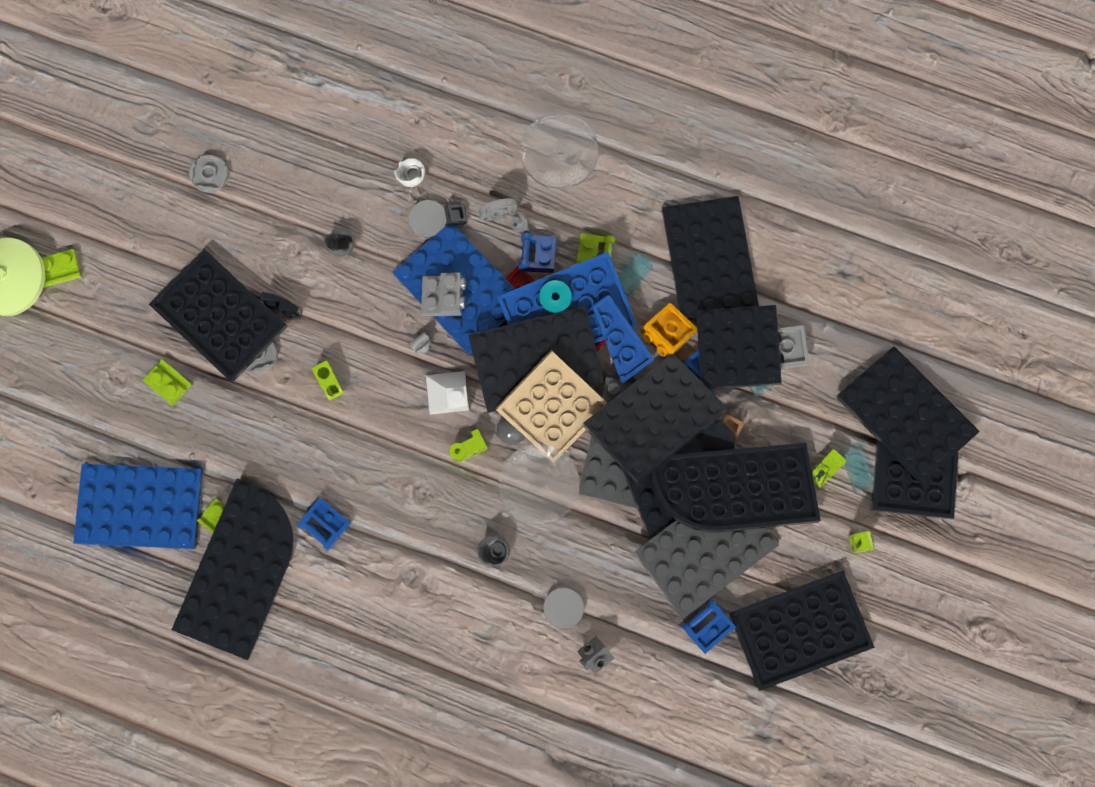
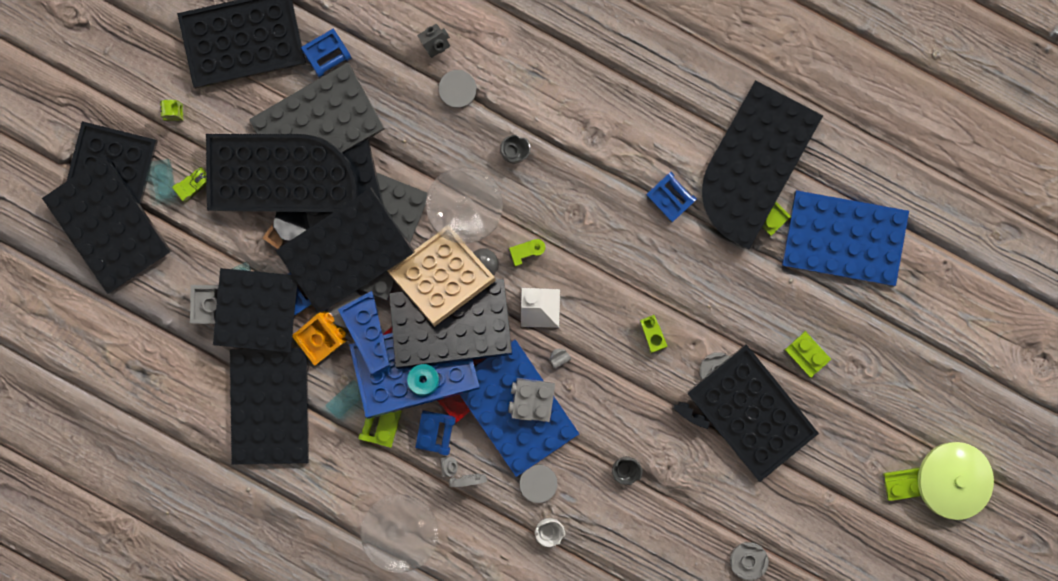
camera: 175 degrees left, 10 degrees up
black tile [444,204,467,225] -> none

